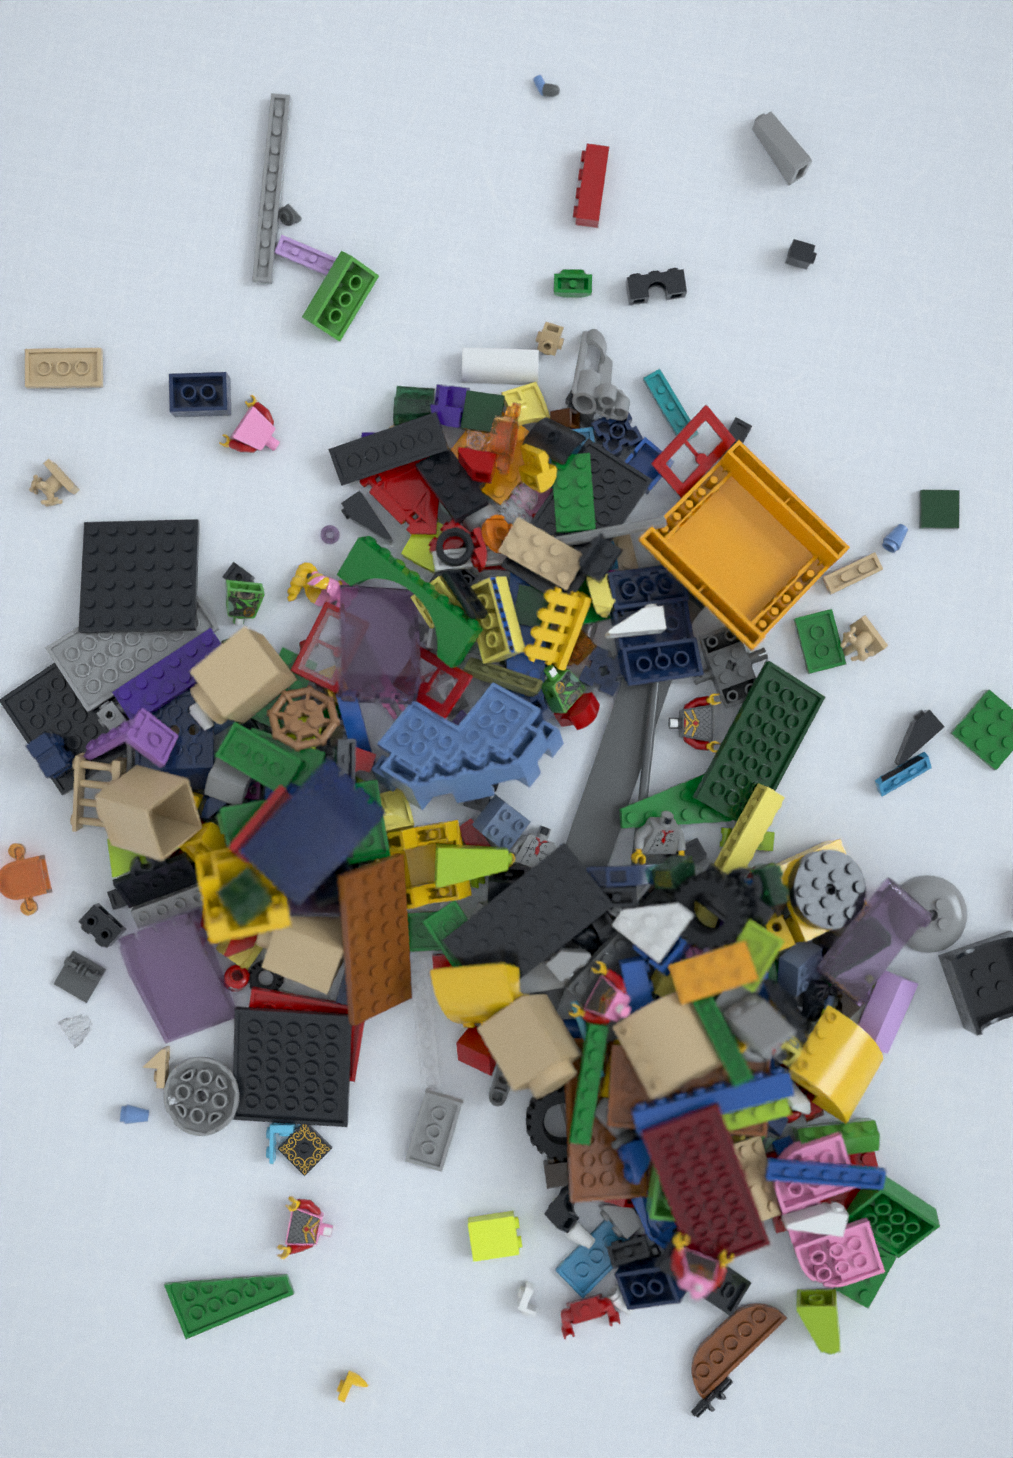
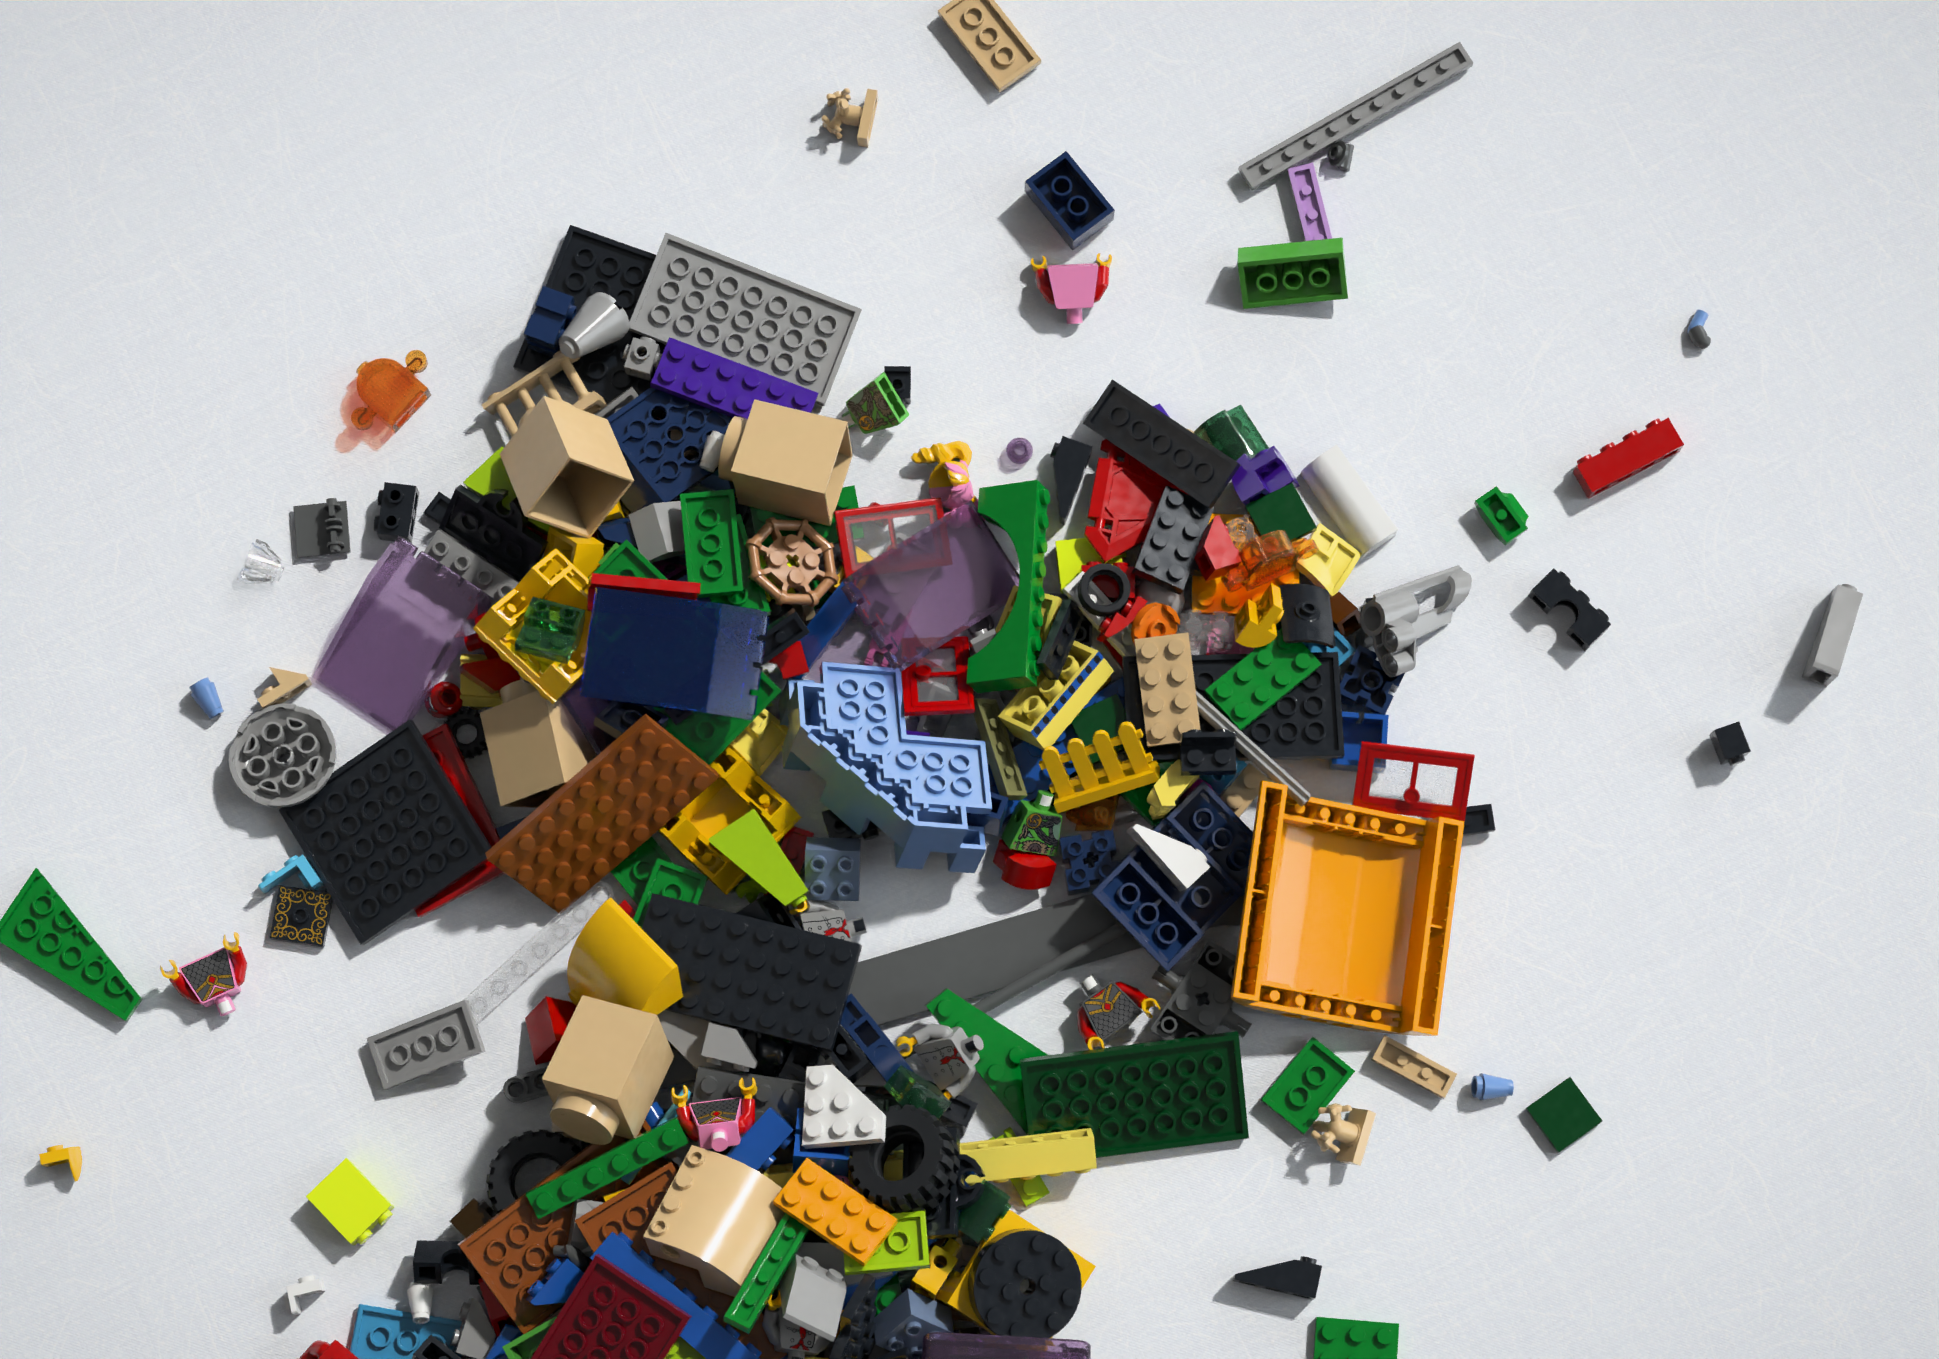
camera: 50 degrees right, 10 degrees down
black plate [78,519,200,633] -> none
medium lavender bracket [83,708,179,767] -> none
tan brick [535,322,564,356] -> none
teal plate [643,369,699,441] -> none
dark azure plate [875,752,932,797] -> none
none -> light grey cone [559,292,629,359]

